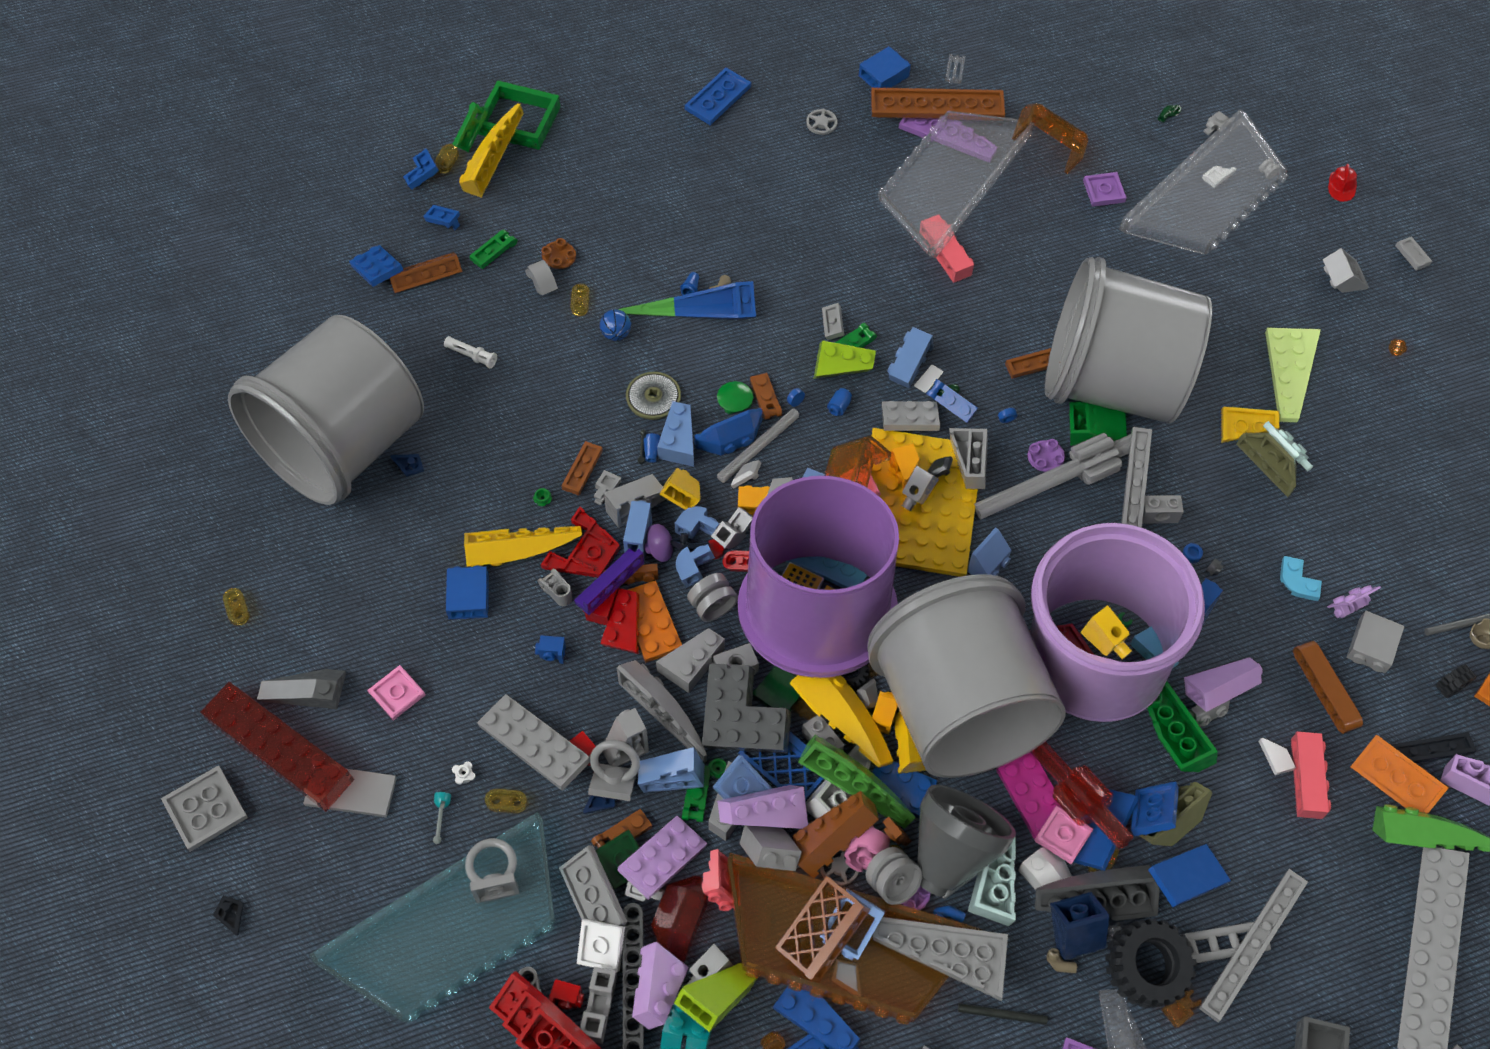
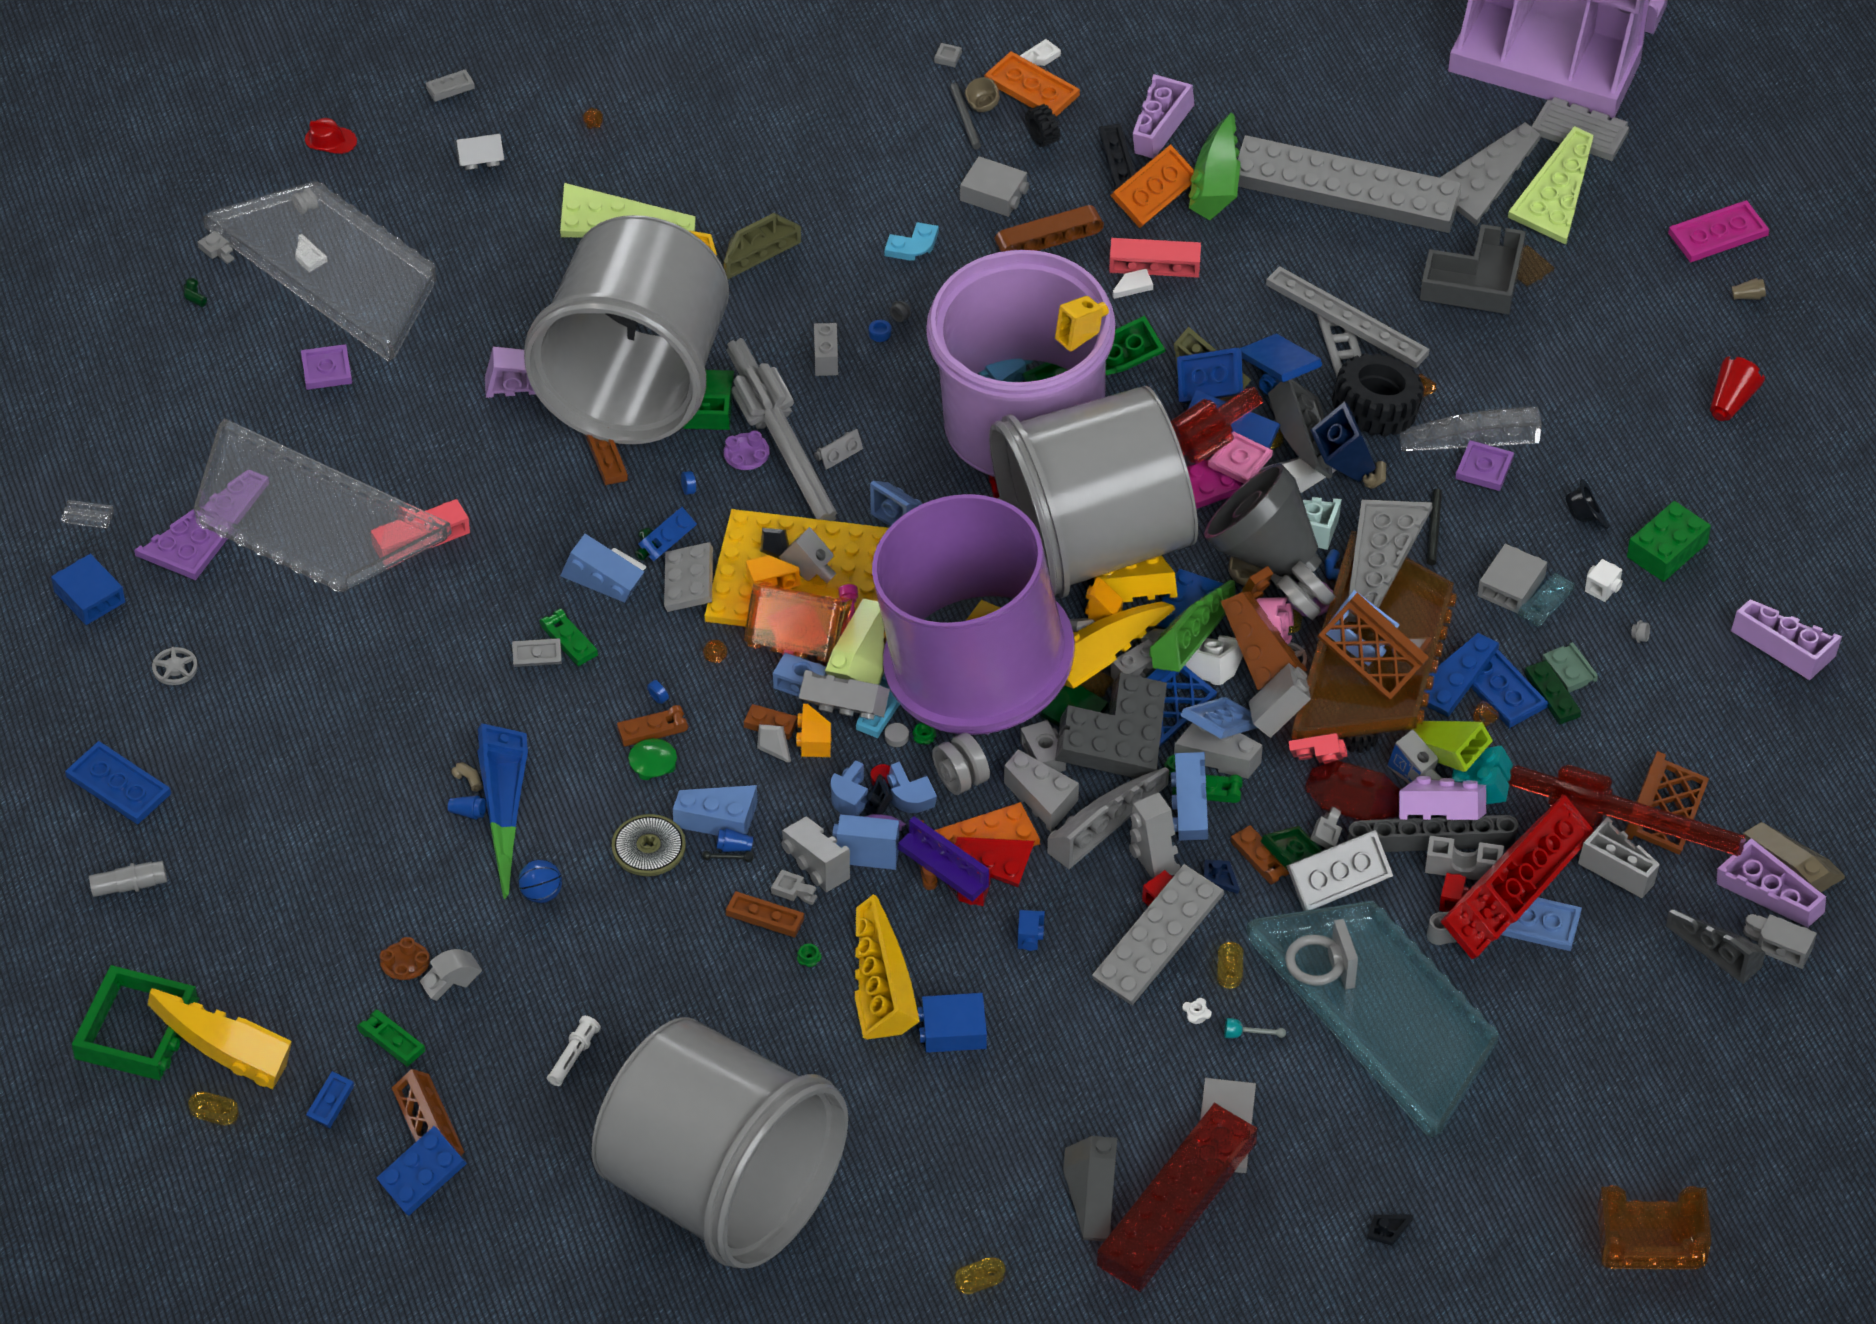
camera: 90 degrees left, 10 degrees down
light grey plate [161,765,248,852] -> none
bright pink plate [368,665,426,721] -> none
blue plate [403,149,439,190] -> none
green plate [453,102,488,152] -> none
light grey piece [538,568,573,606] -> none
red wing [541,507,620,578] -> none
clear yellow plate [570,283,590,316] -> none
white tile [577,919,625,972] -> none
light grey tile [588,740,640,801] -> none
lavender plate [617,816,707,900] -> none
yellow torso [659,468,701,510] -> none
blue wedge [694,408,762,456] -> none
light grey brick [711,507,753,549] -> none
light grey axle [717,409,799,483] -> none
lavender wedge [718,785,808,829] -> none
red plate [722,551,749,572] -> none
lime wedge [813,340,876,379] -> none
blue brick [827,388,852,416] -> none
dark orange plate [871,88,1005,120] -> none
light grey wedge [949,428,988,489] -> none
clear orange windscreen [1012,103,1088,174] -> none
light grey plate [1121,427,1152,528] -> none
light aqua plate [1263,421,1313,472] -> none
lavender hinge [1327,585,1381,618] -> none
none -> light grey piece [89,861,167,897]
none -> clear orange plate [703,640,727,662]
none -> dark orange plate [744,704,798,740]
none -> light grey hinge [814,429,863,470]

